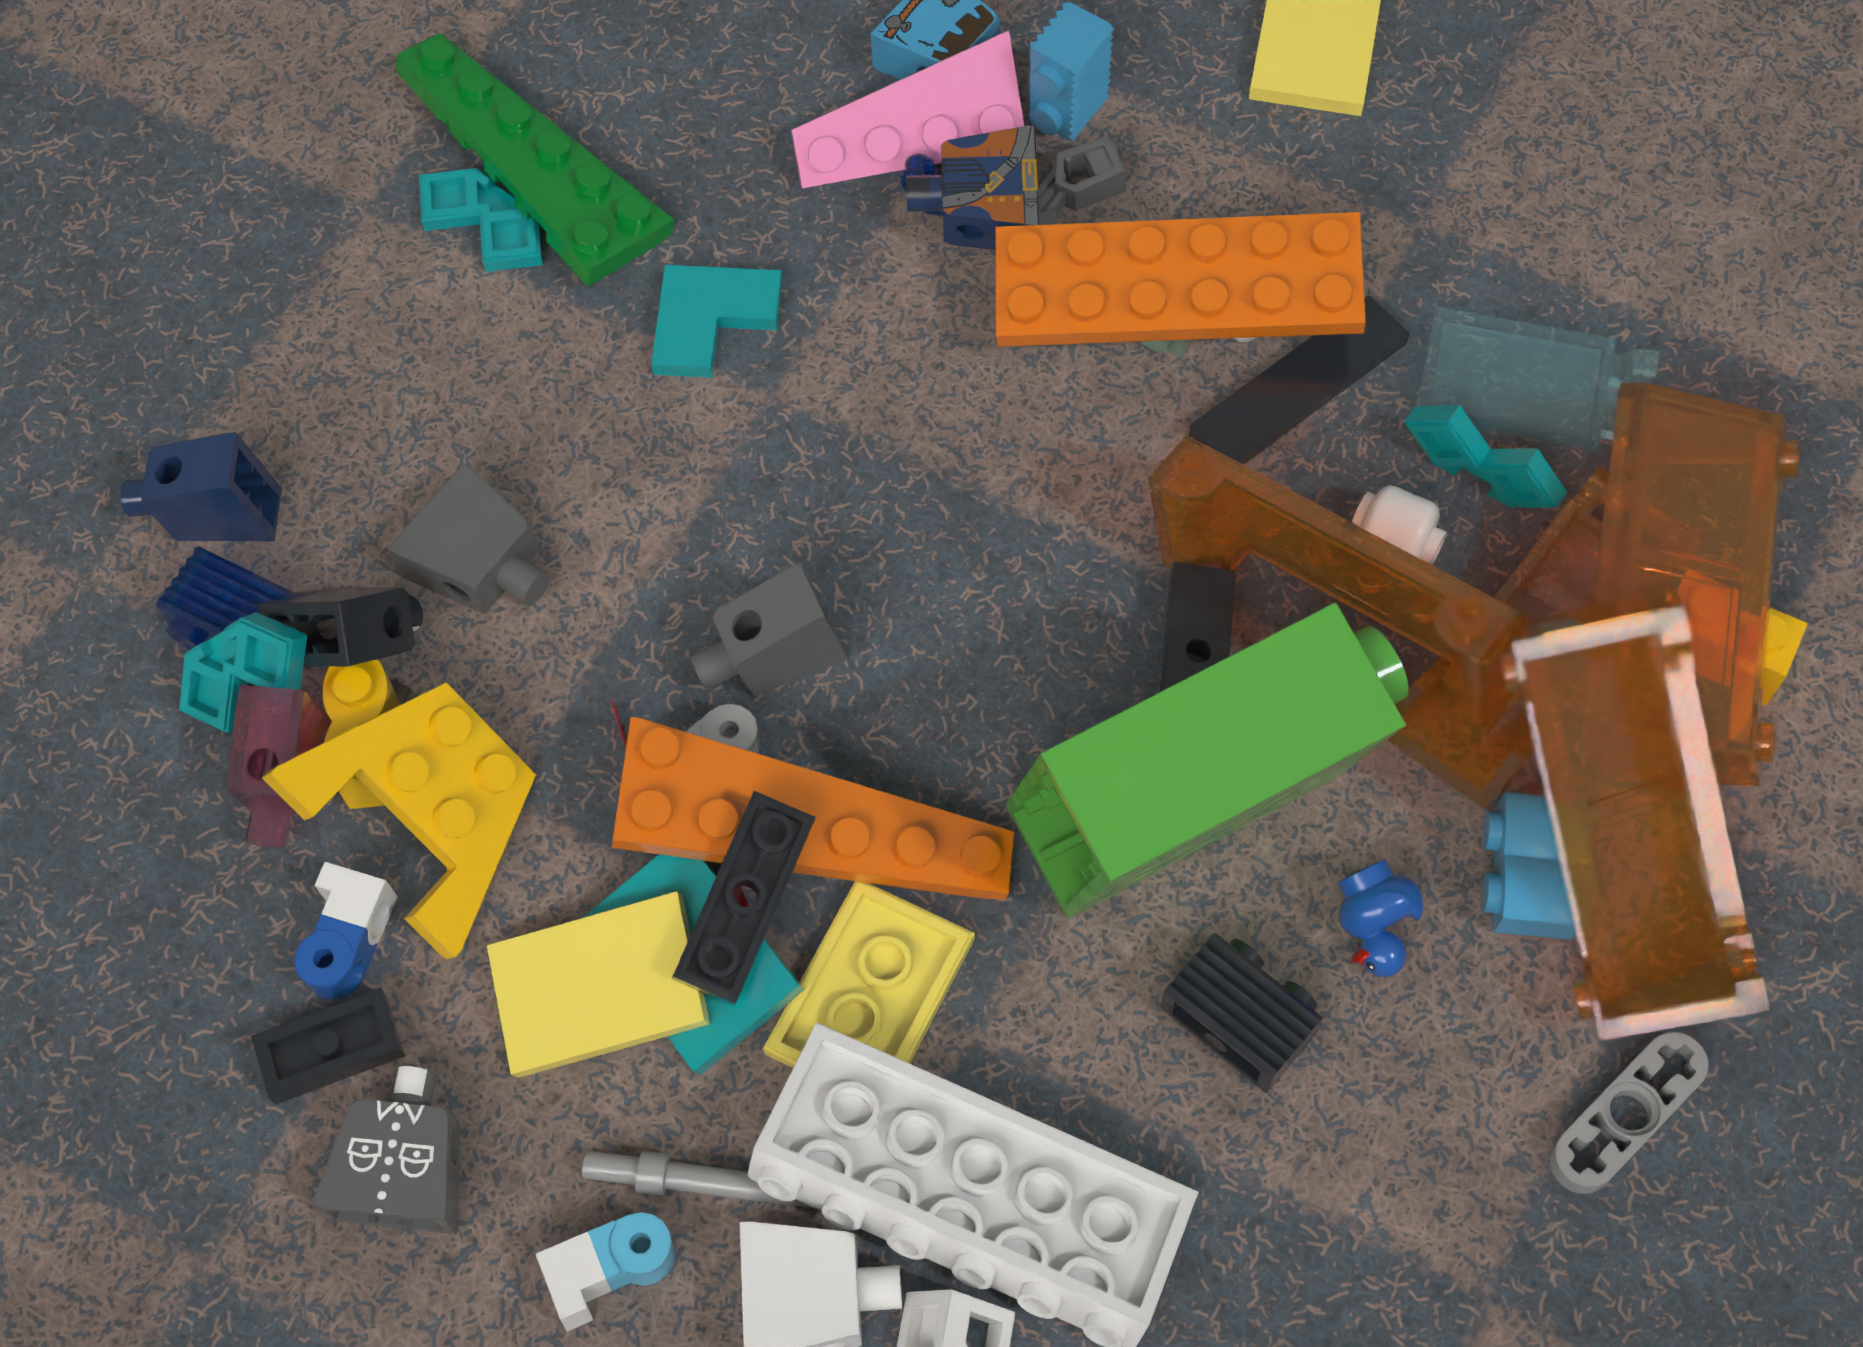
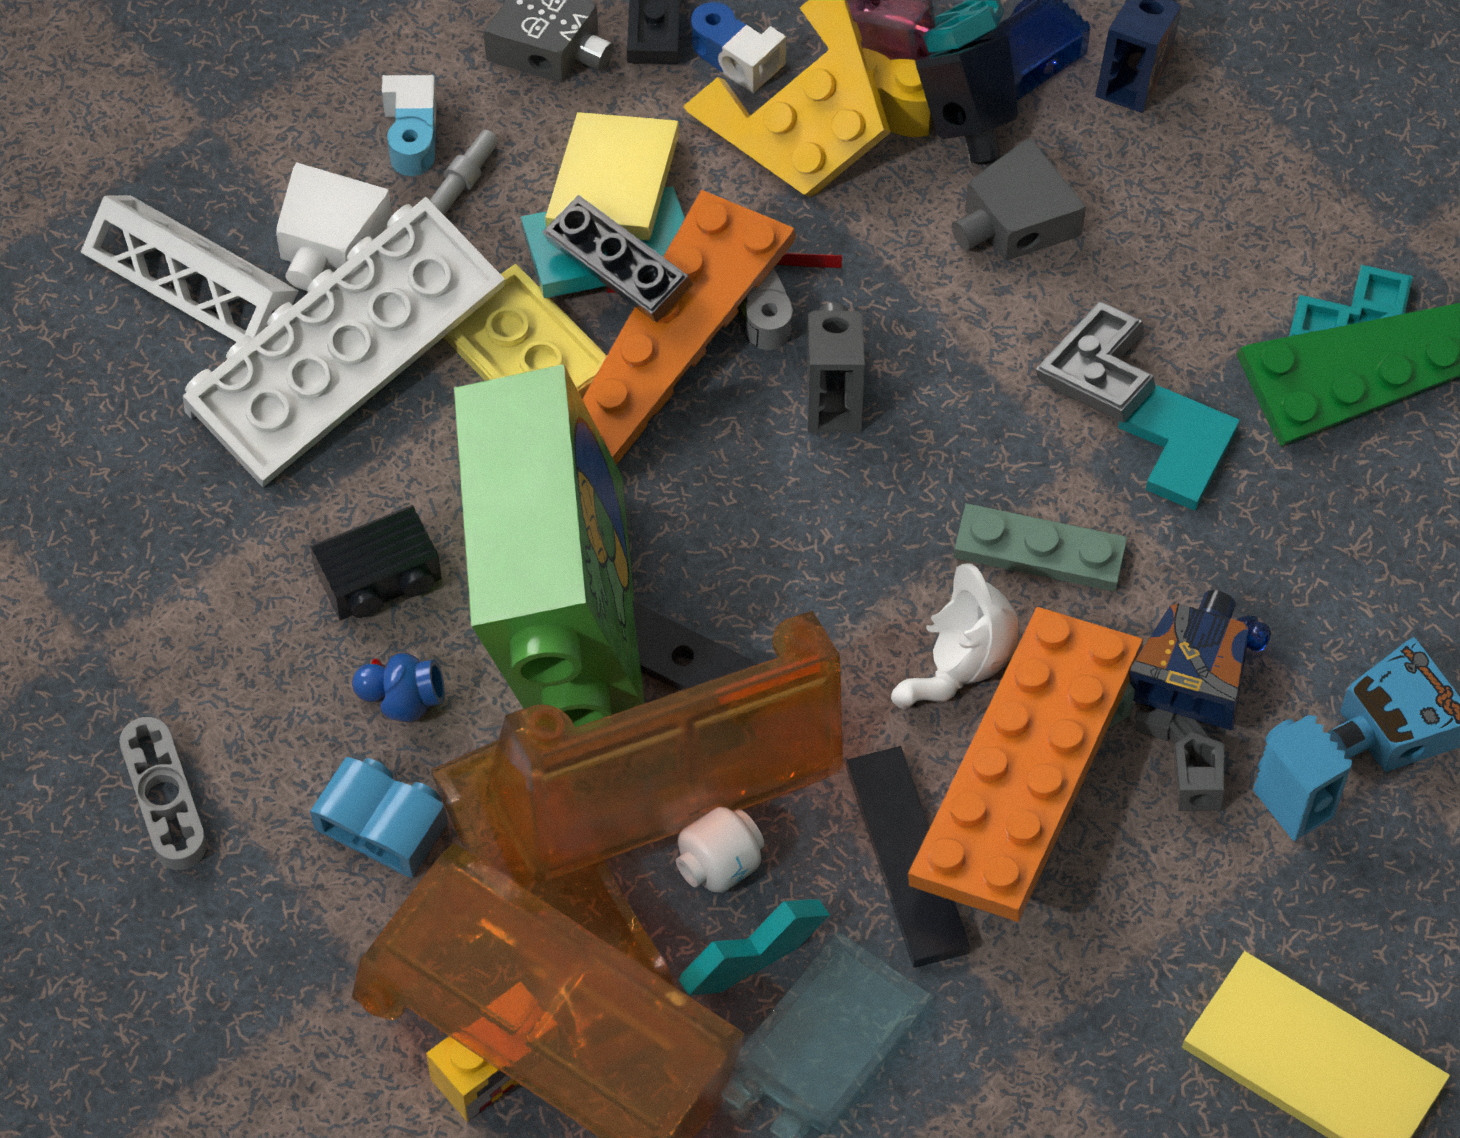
camera: 110 degrees right, 5 degrees down
bright pink wing [791,31,1024,188] -> none
clear orange windscreen [1499,582,1770,1041] -> none
none -> white piece [891,563,1019,710]
none -> sand green plate [953,503,1127,592]
none -> dark grey tile [1036,301,1156,423]

